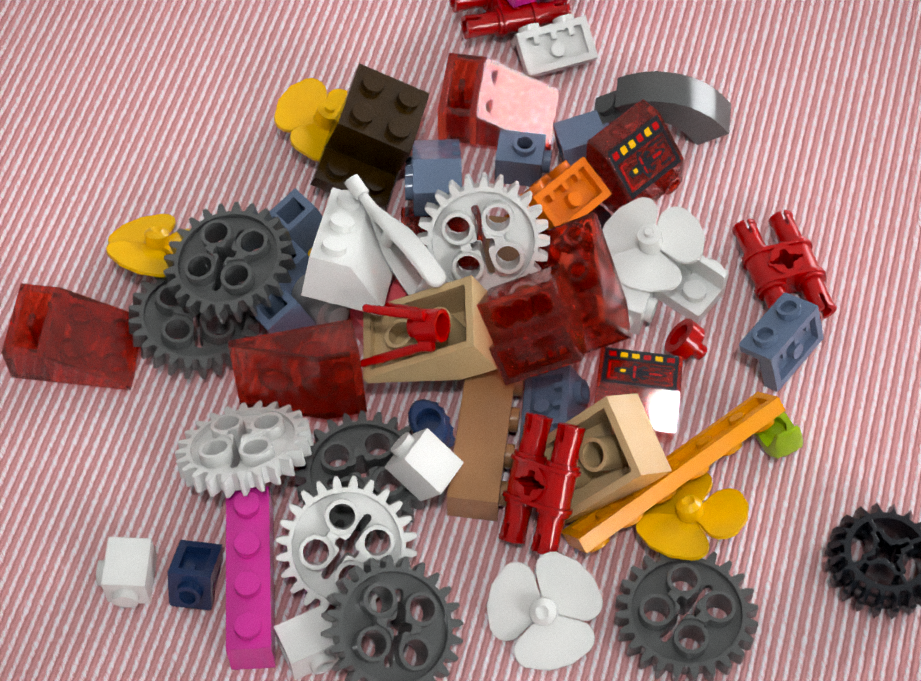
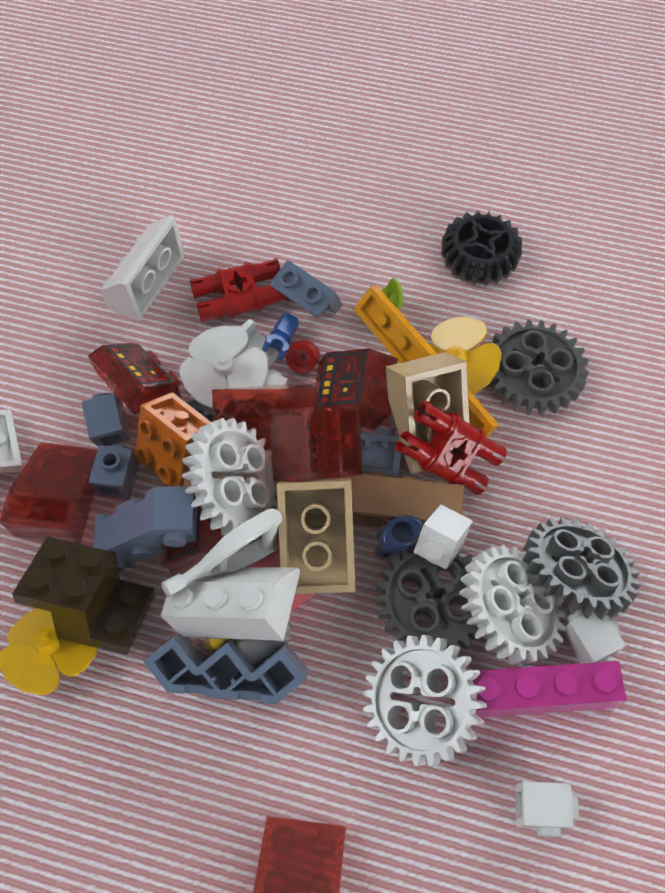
camera: 90 degrees left, 5 degrees up
yellow piece [106,214,190,278] -> none
dark grey gear [129,272,260,379] -> none
dark grey gear [163,202,296,324] -> none
dark blue bracket [167,540,223,610] -> none
clear red slope [228,319,367,420] -> none
red plant [359,302,451,367] -> none
white piece [486,552,603,671] -> none
dark grey arch [594,71,731,145] -> none
none -> white slope [101,215,185,322]
none -> blue bar [262,312,299,360]

